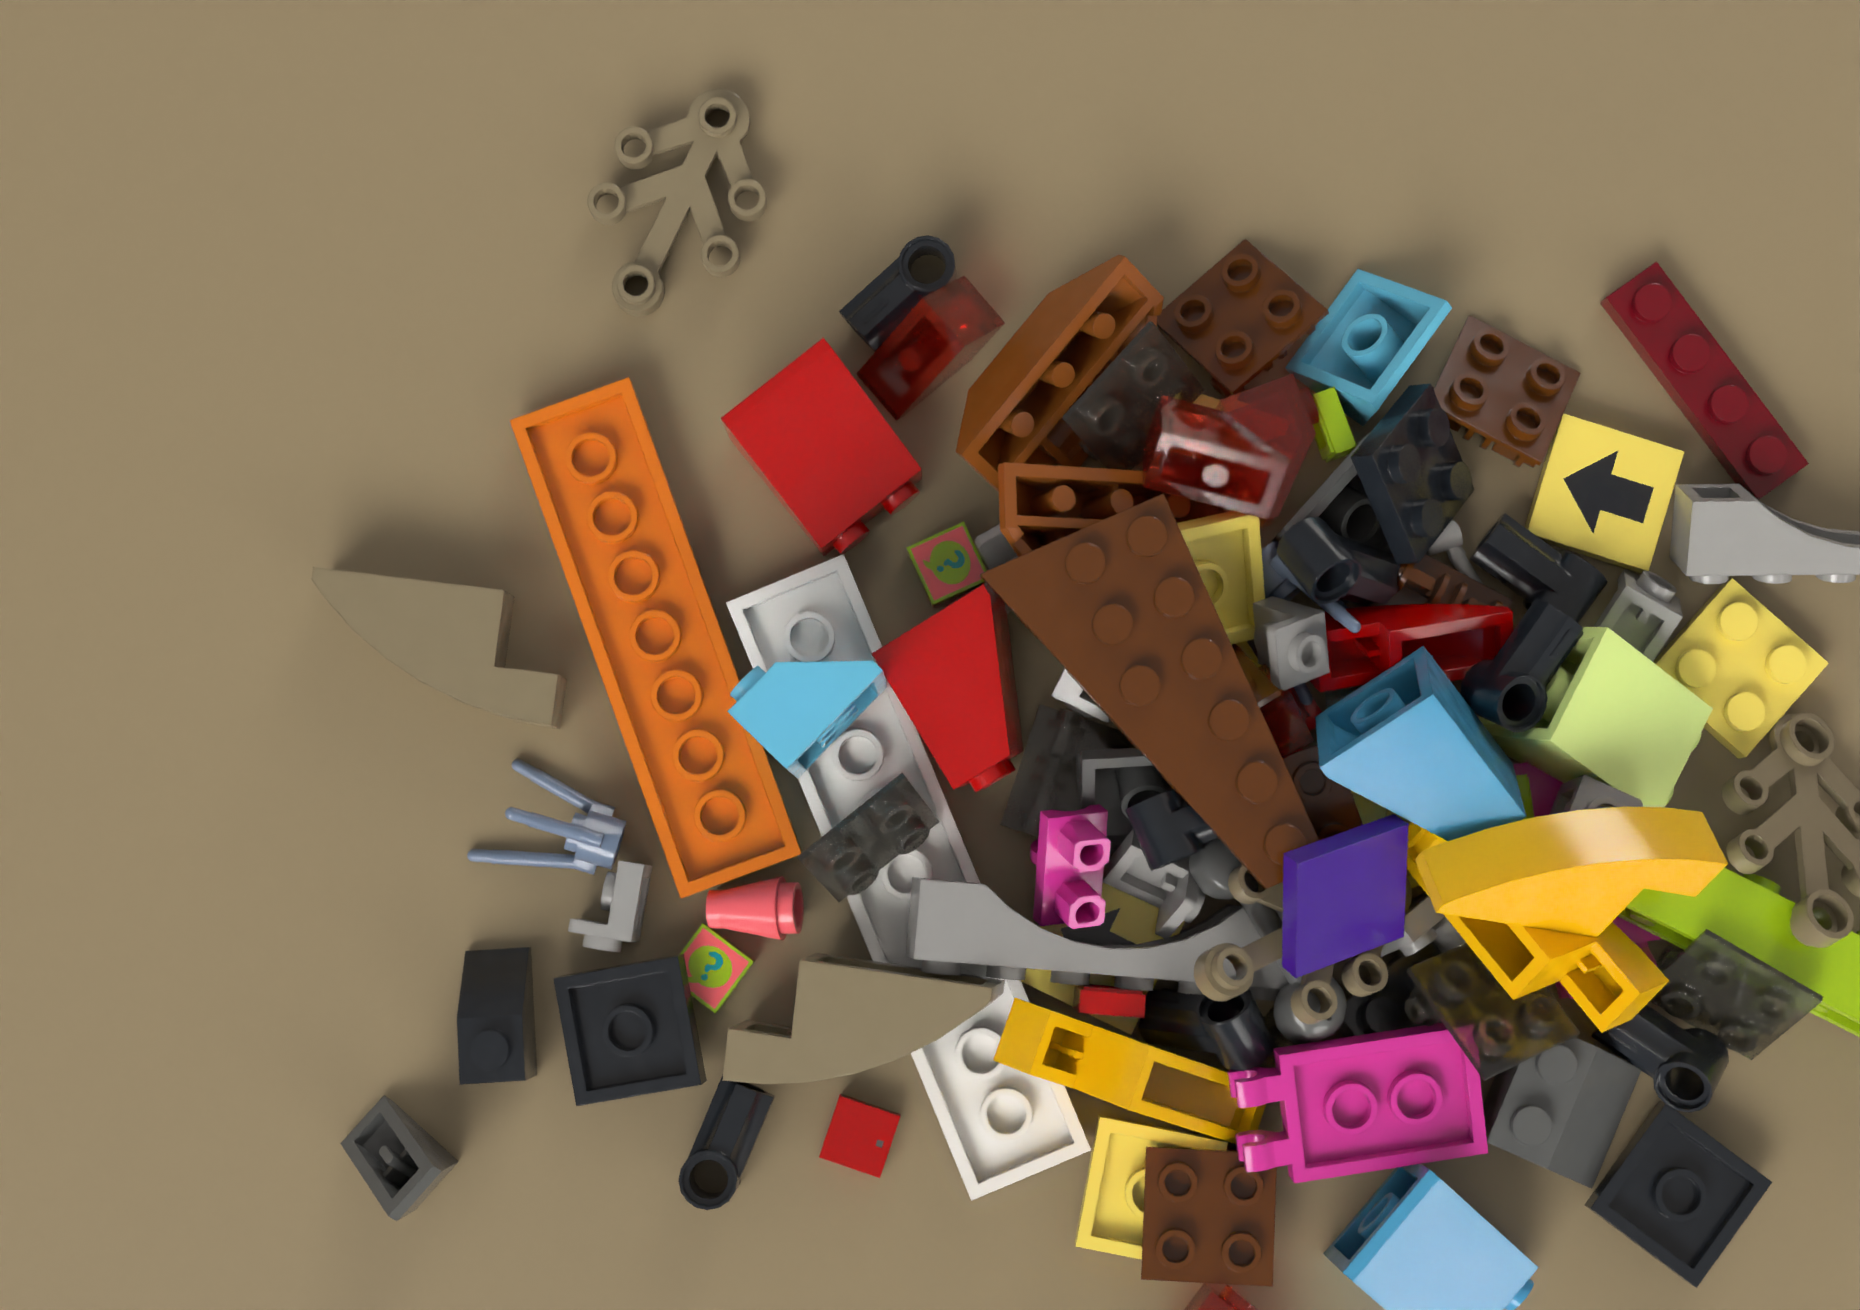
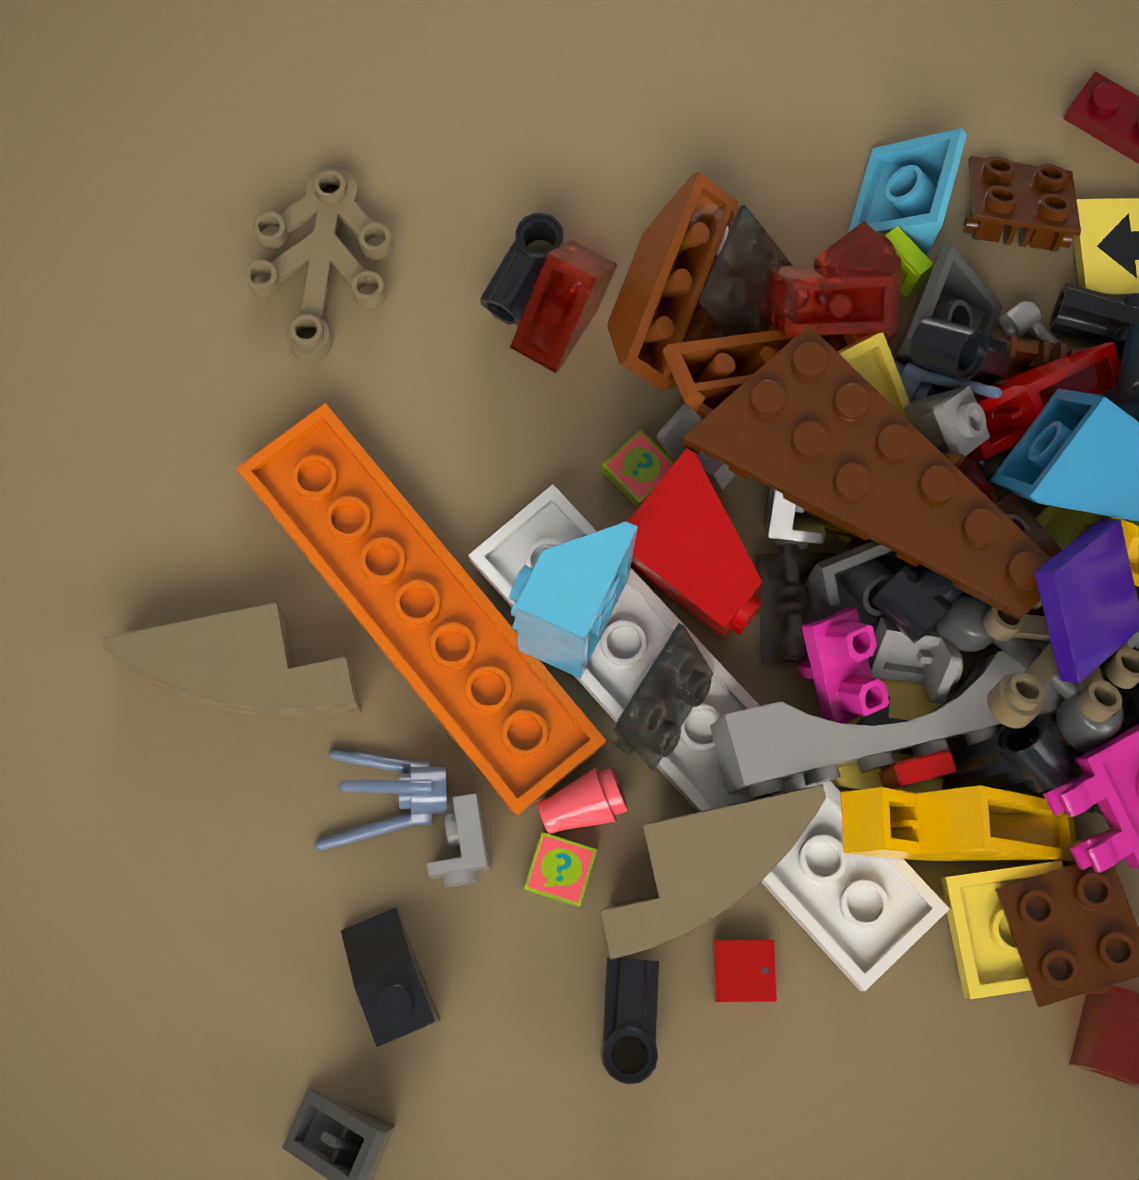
camera: 25 degrees left, 10 degrees down
black plate [553,954,707,1106] -> none
red slope [721,337,922,556] -> none
reddish brown hinge [1157,239,1329,399] -> none
black plate [1351,383,1475,564] -> none

